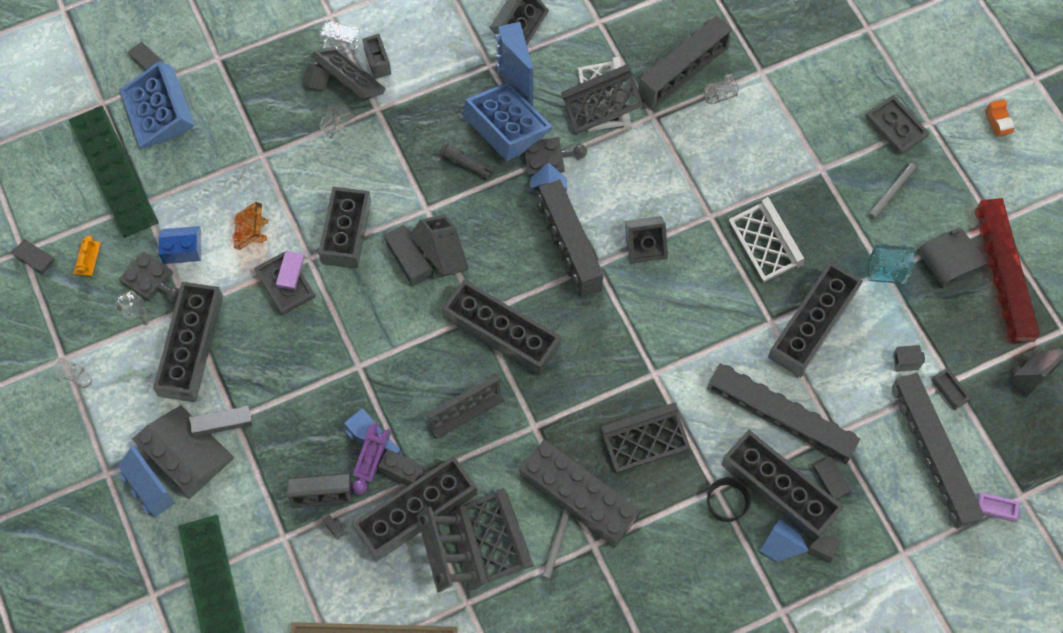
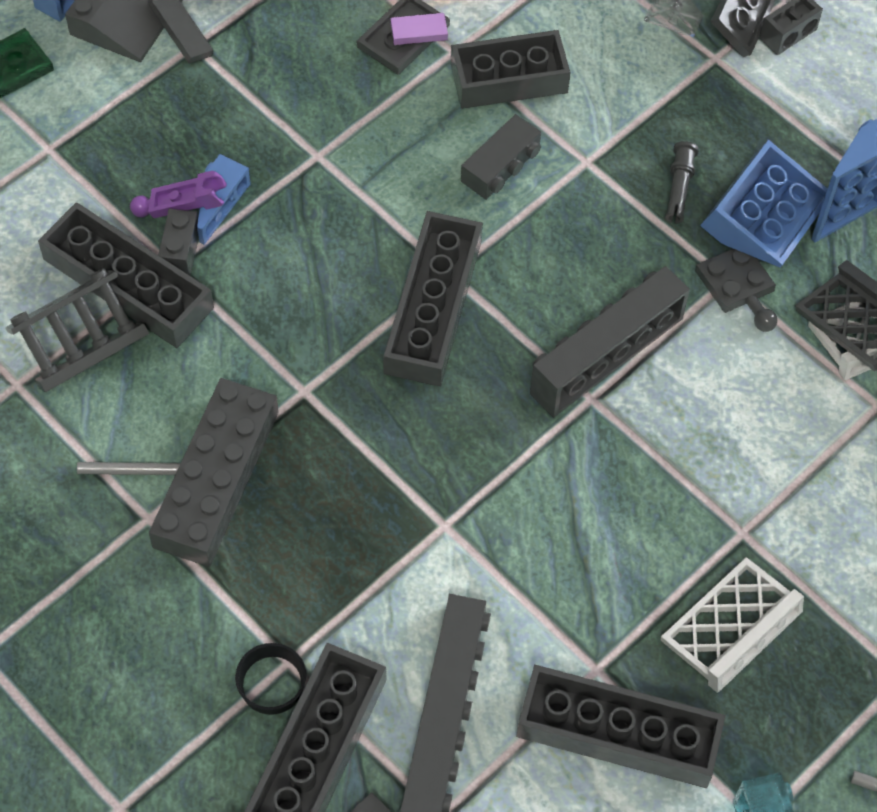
camera: 70 degrees right, 5 degrees down
dark grey slope [287,472,353,508] -> none
dark grey plate [323,515,344,540] -> none
dark grey slope [410,215,469,276] -> none
dark grey fence [426,375,504,440] -> none
dark grey fence [464,488,534,583] -> none
medium blue slope [530,163,567,191] -> none
dark grey fence [599,402,691,473] -> none
dark grey slope [625,216,668,263] -> none
medium blue slope [760,518,808,563] -> none

